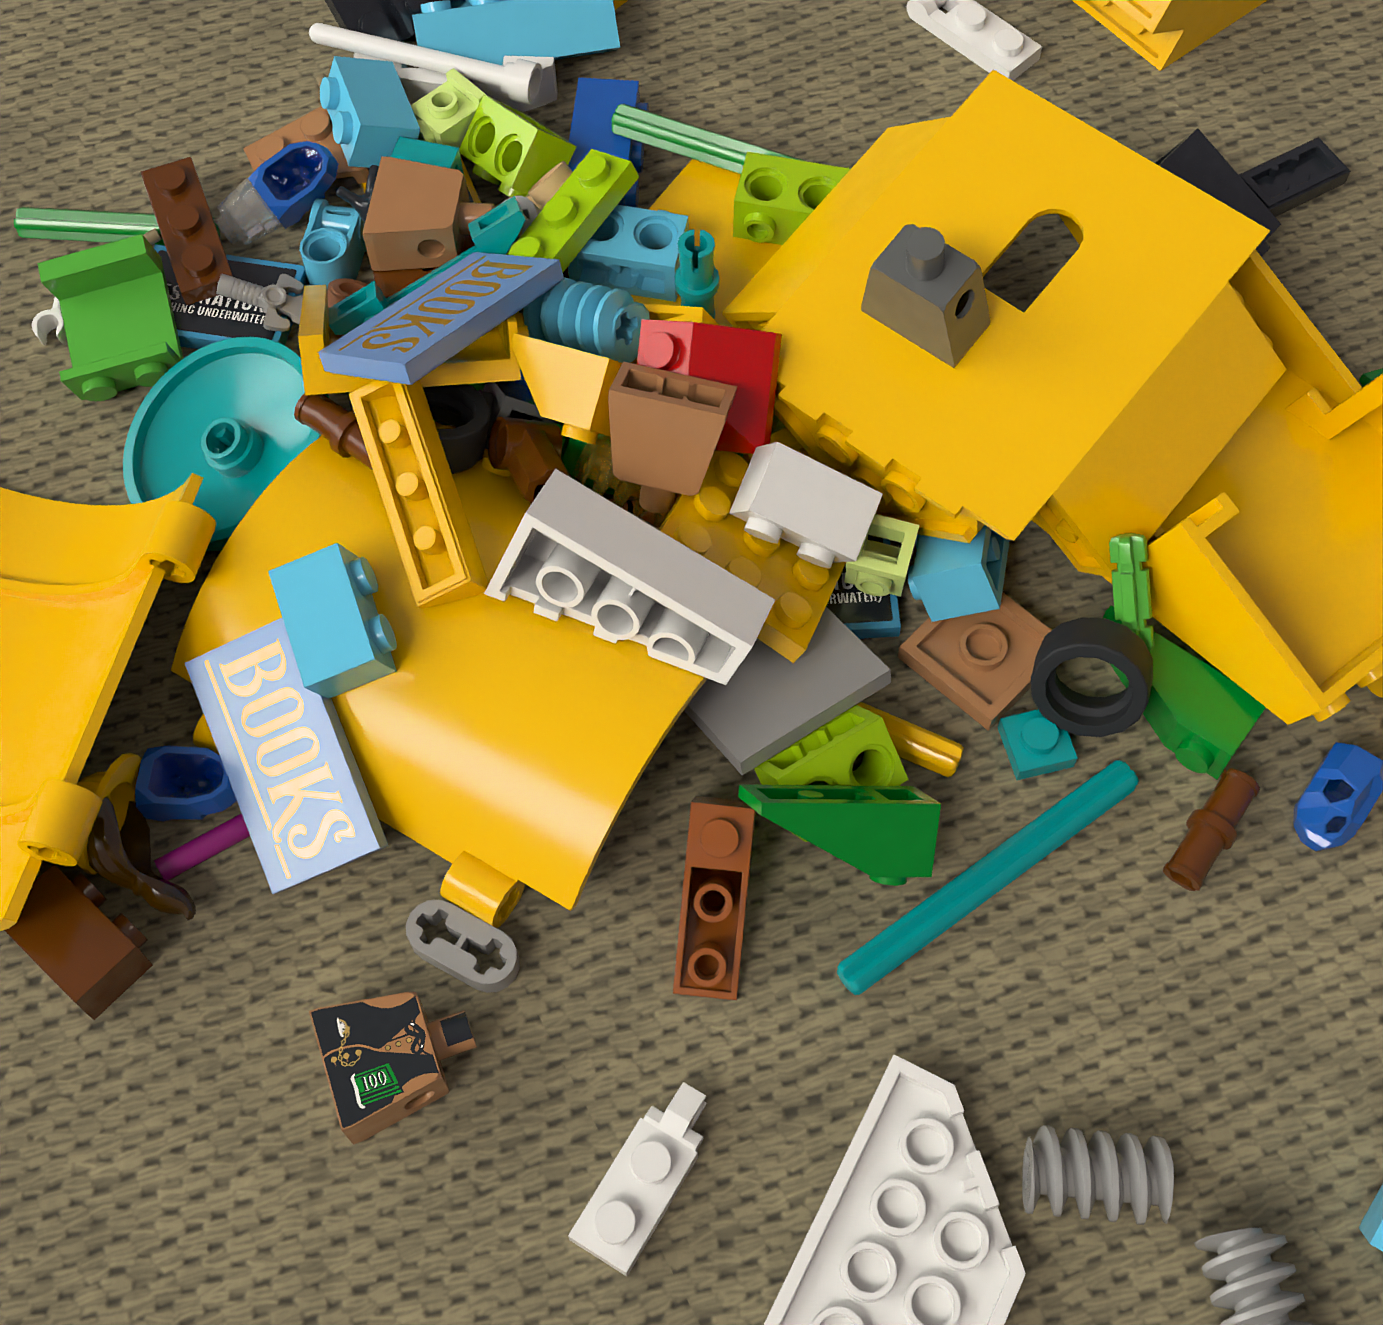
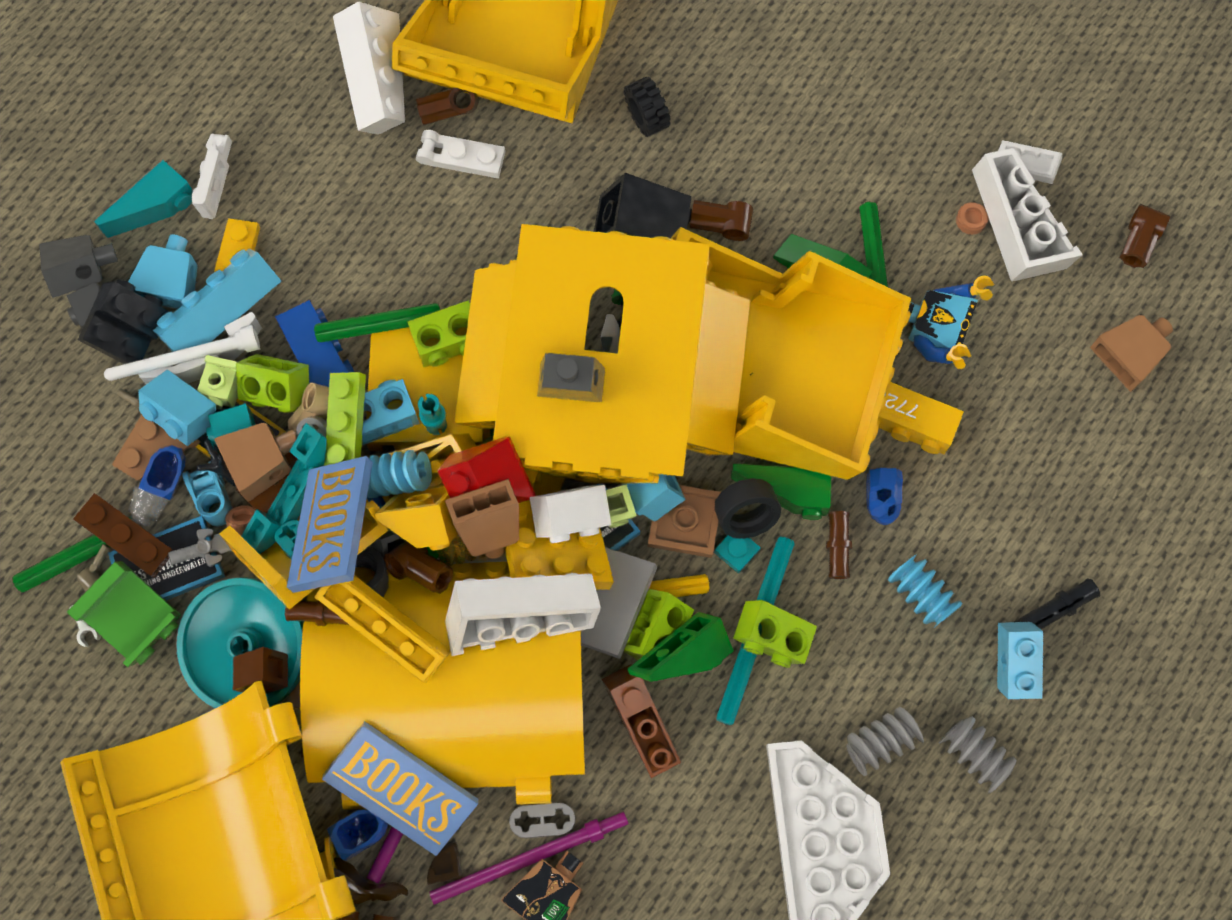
camera: 35 degrees left, 10 degrees up
medium azure brick [268,543,397,699] -> none
white hinge [568,1082,707,1276] -> none
bright green axle [1109,533,1154,651] -> none
black plate [1239,137,1351,217] -> none
none -> reddish brown brick [233,647,288,694]
none -> dark brown tile [427,842,463,885]
none -> magenta bar [429,811,629,905]
none -> black tyre [623,76,671,137]
none -> reddish brown piece [690,200,754,241]
none -> lime brick [733,600,817,668]
none -> medium azure piece [888,554,962,628]

